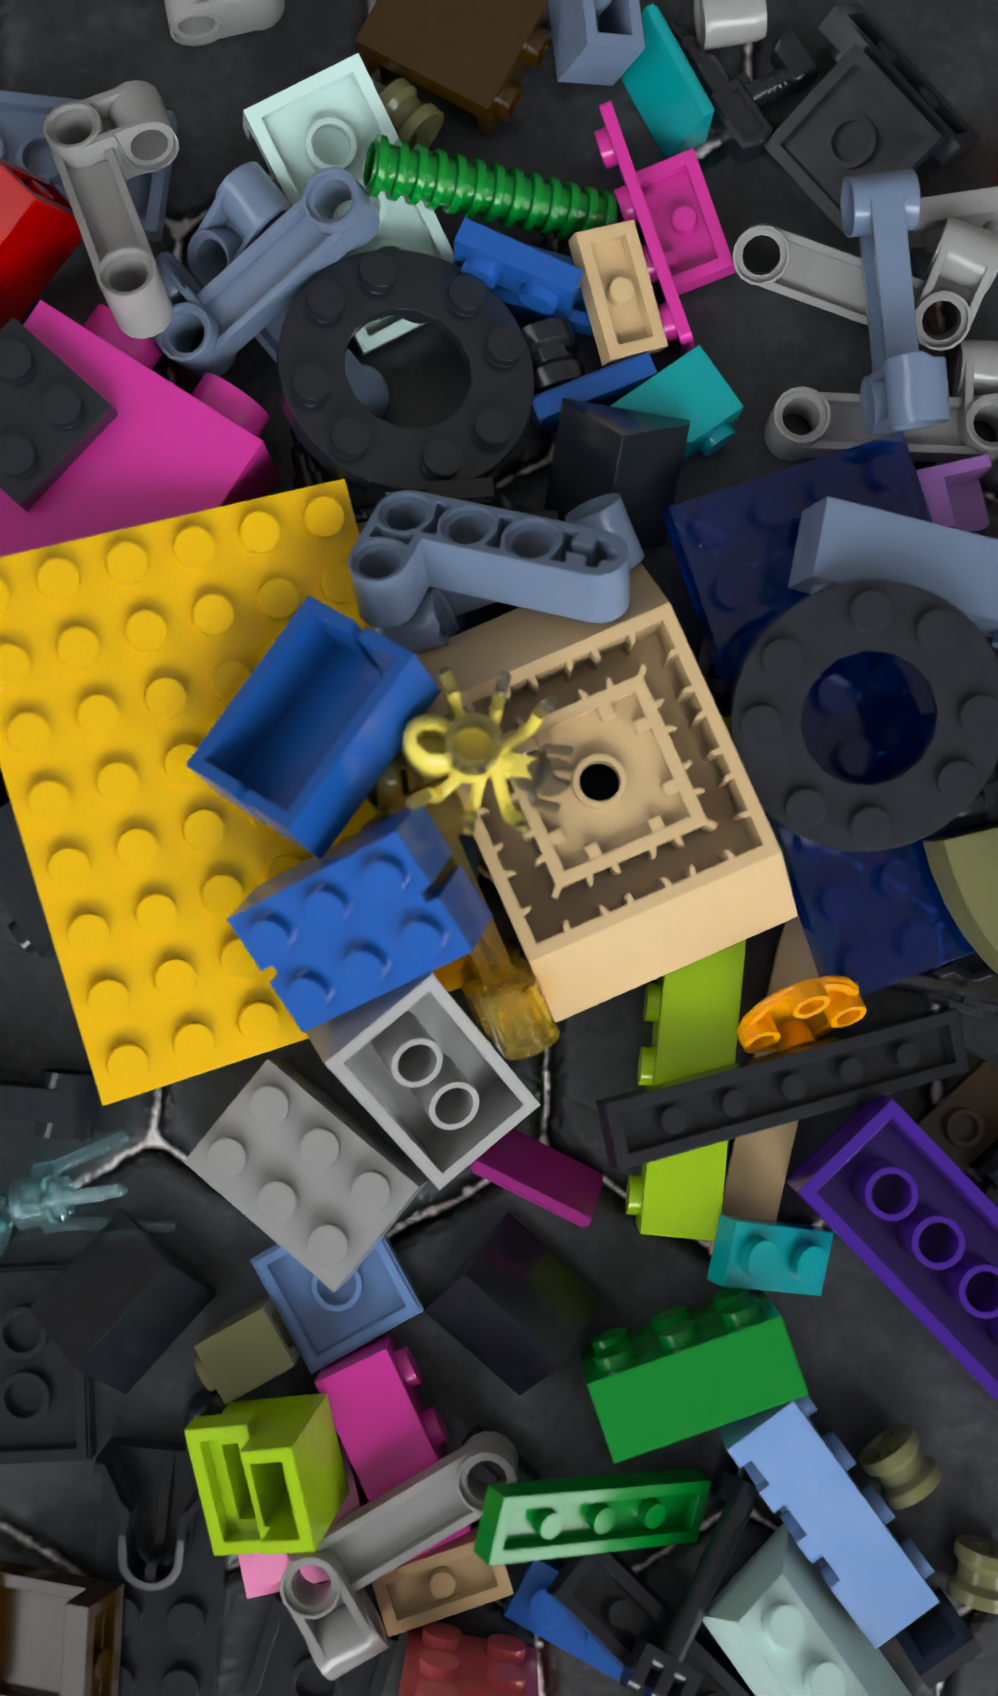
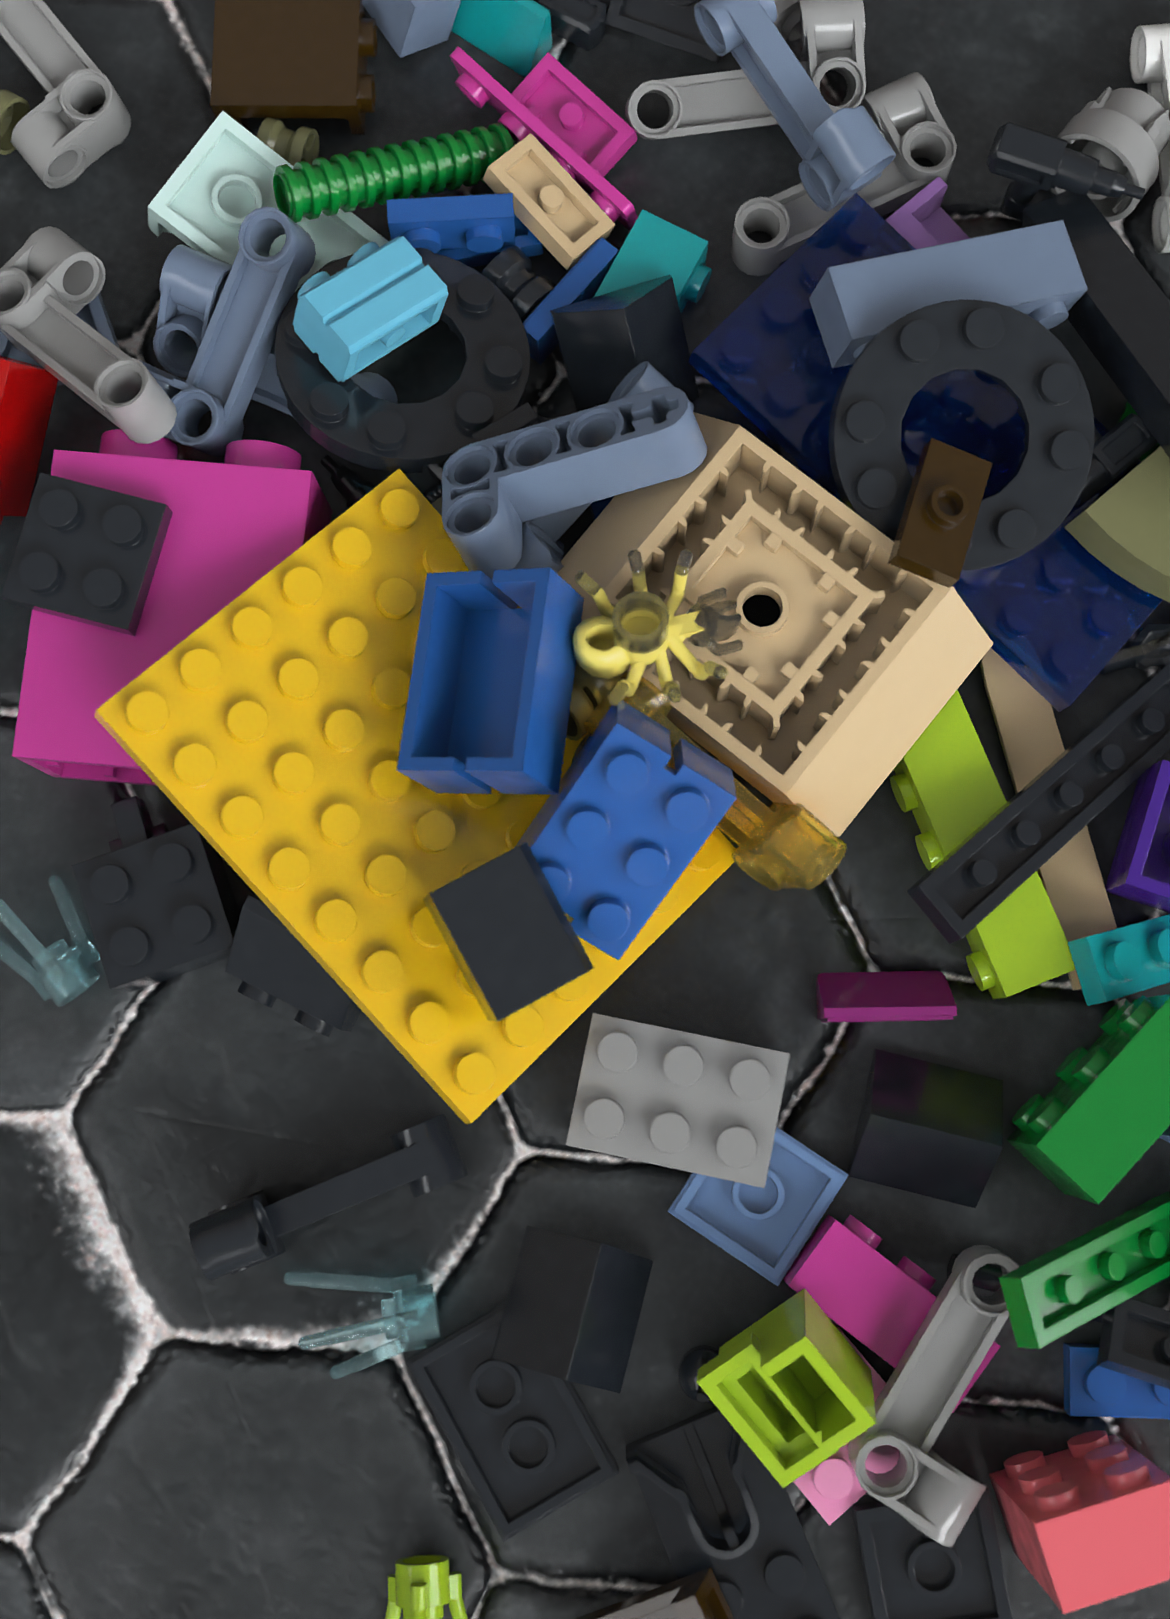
camera: 20 degrees left, 5 degrees down
clear light blue plant [9,1131,176,1234] -> none
olive brick [194,1295,300,1405] -> none
light grey brick [305,972,540,1190] -> none
tan plate [372,1527,514,1637] -> none
light orange dish [736,975,867,1053] -> none
none -> medium azure brick [292,236,449,382]
none -> black slope [423,842,594,1022]
none -> dark brown plate [888,438,992,588]

